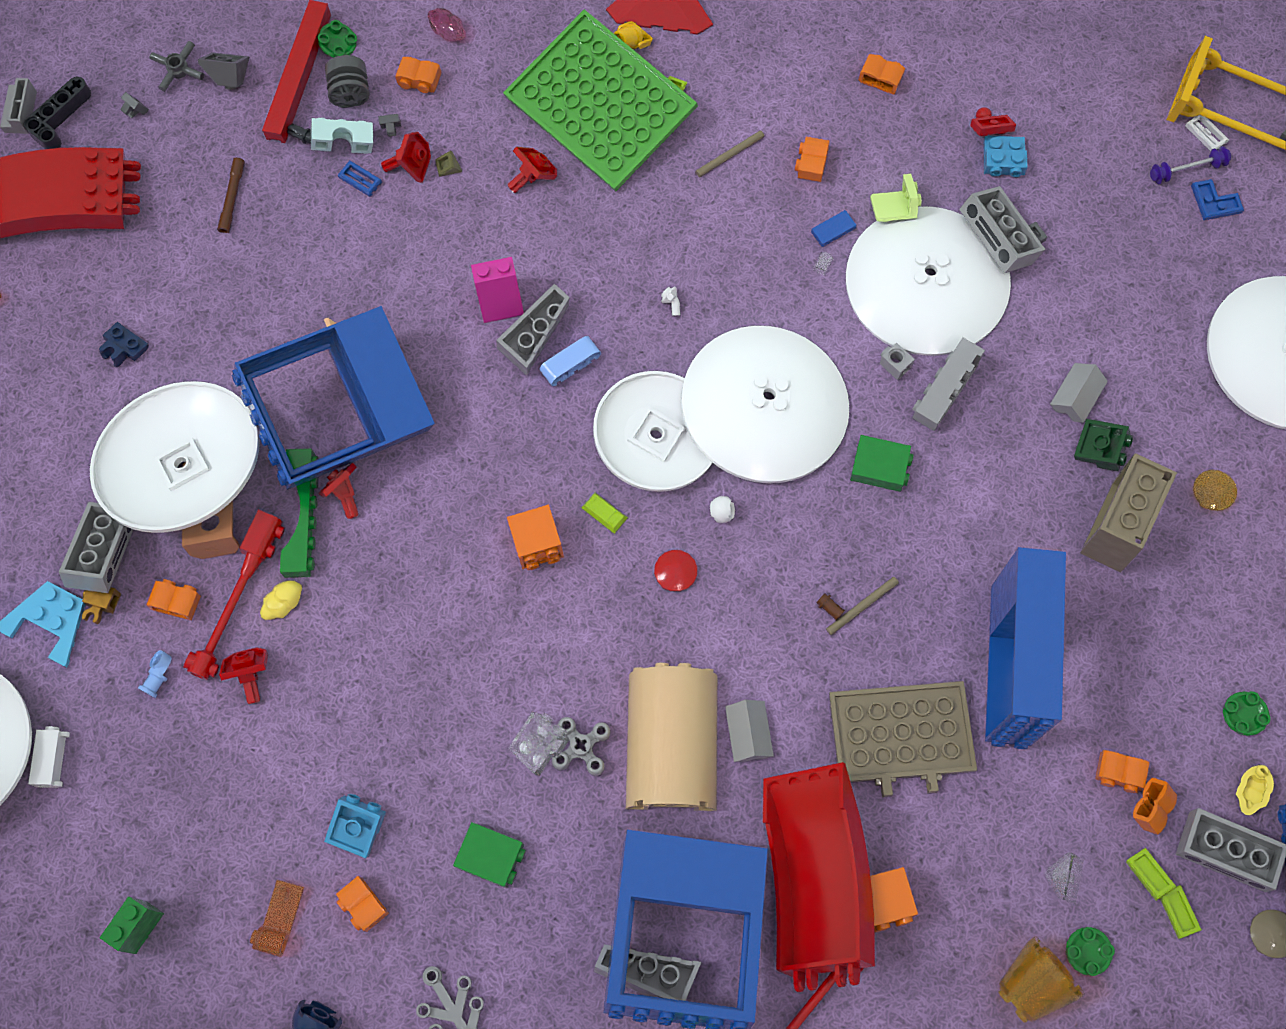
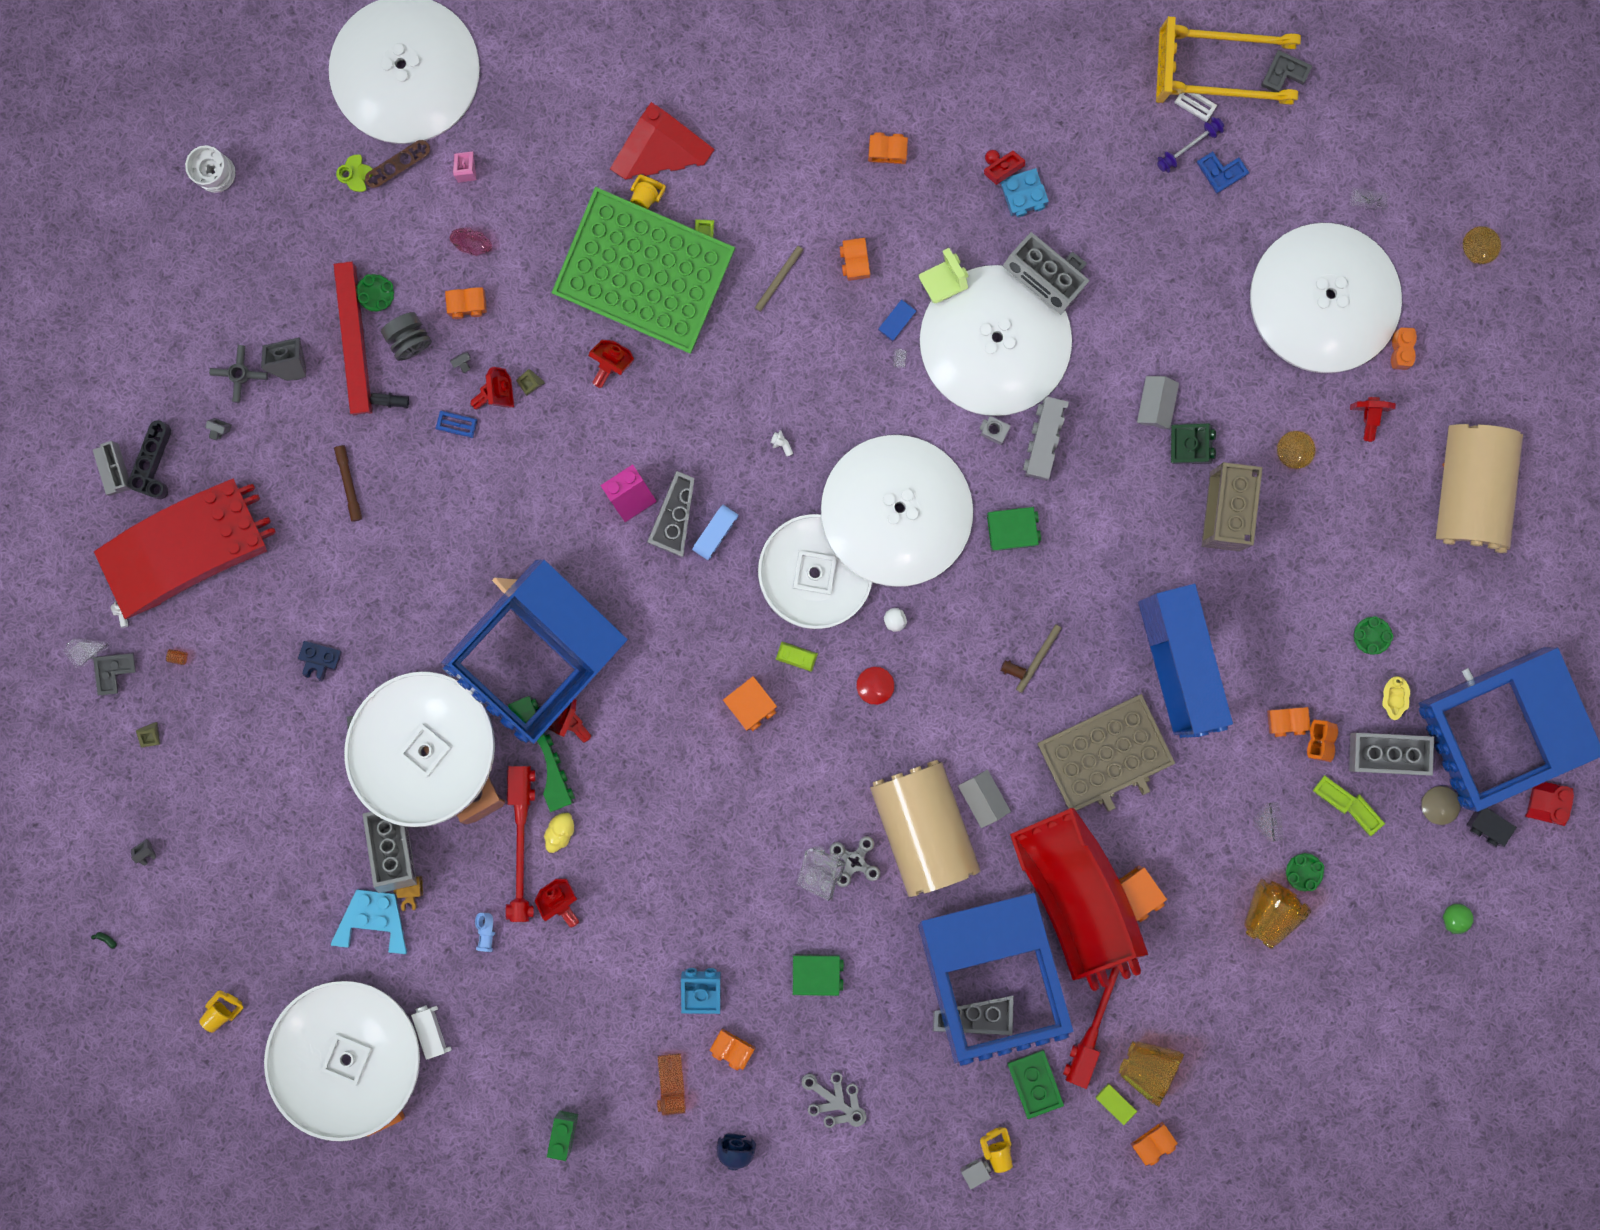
camera: 20 degrees left, 15 degrees up
orange brick [146,579,201,621] -> none
light aqua arch [311,118,373,154] -> none

